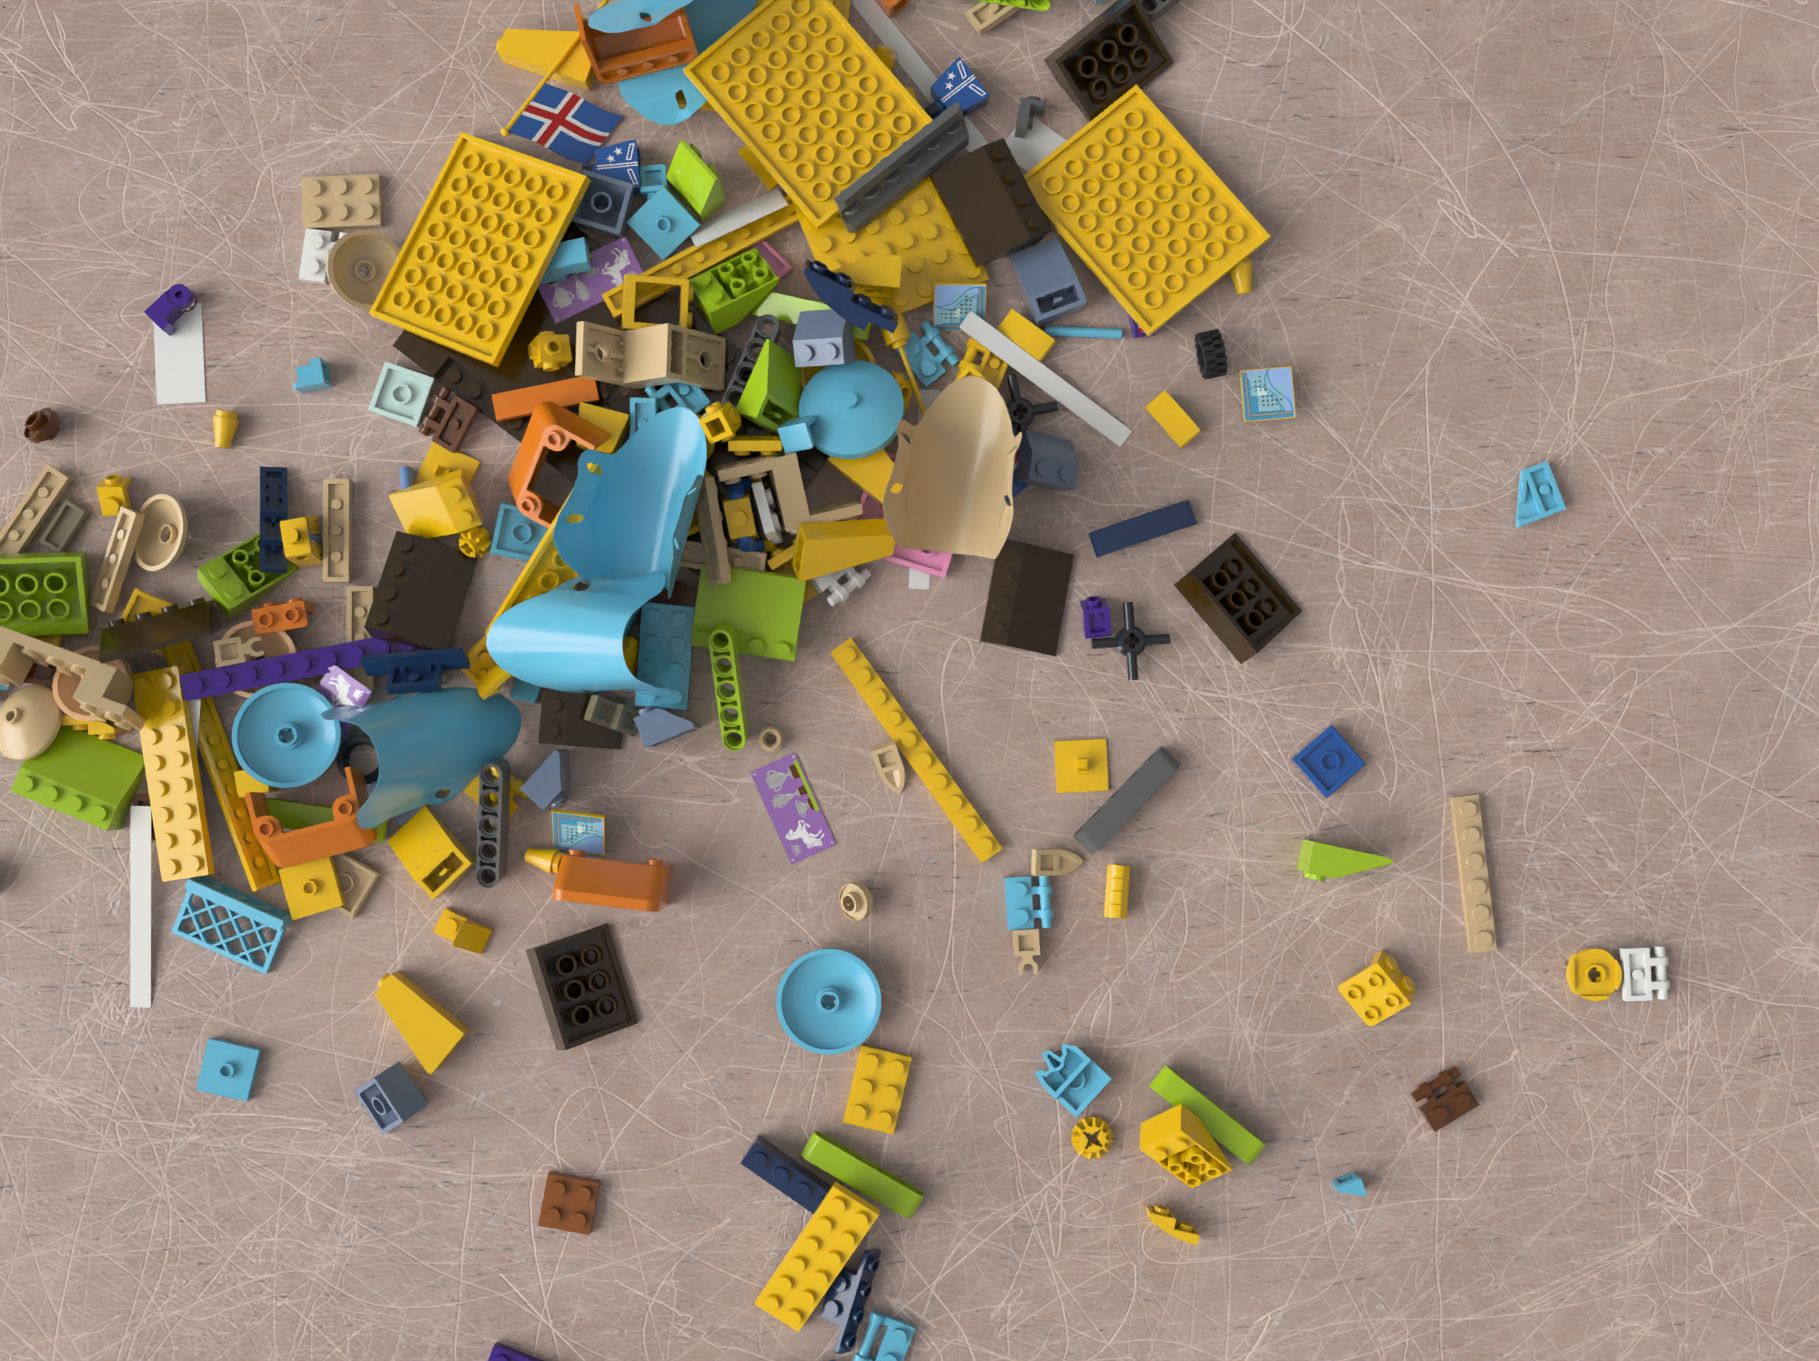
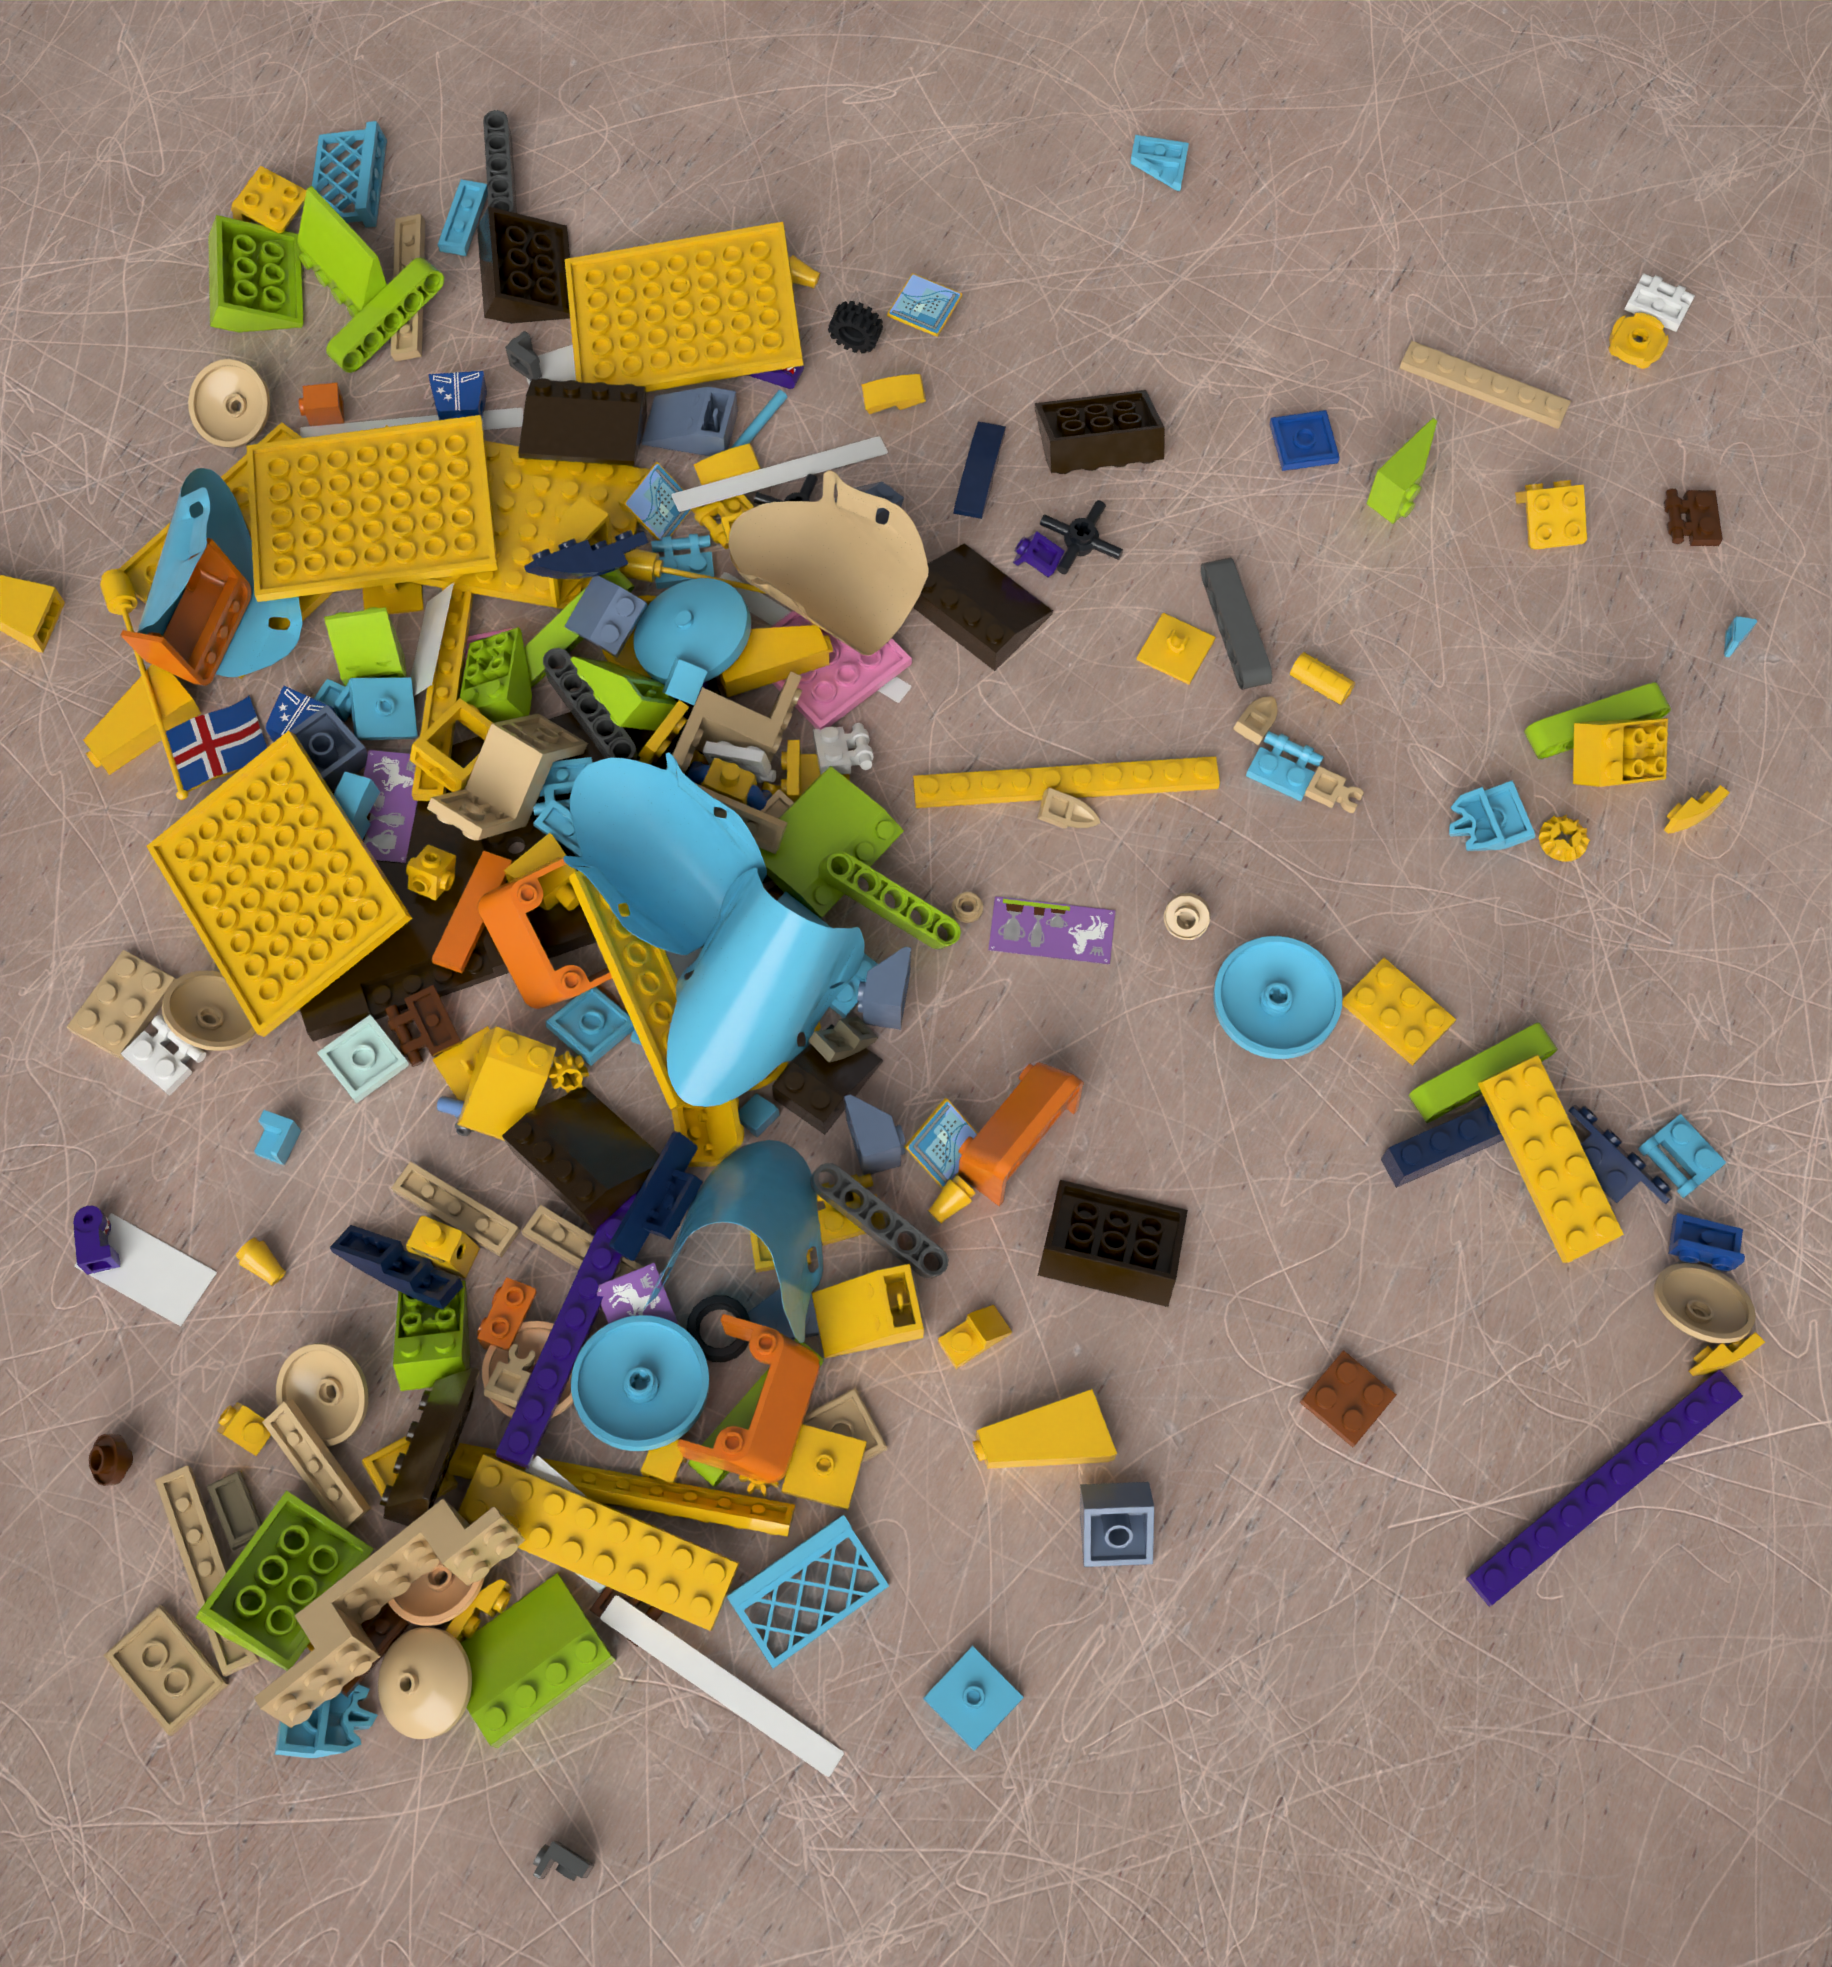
camera: 60 degrees left, 20 degrees down
yellow brick [698,401,741,444] -> none
yellow slope [792,518,897,581] -> none
dark grey plate [834,102,970,233] -> none

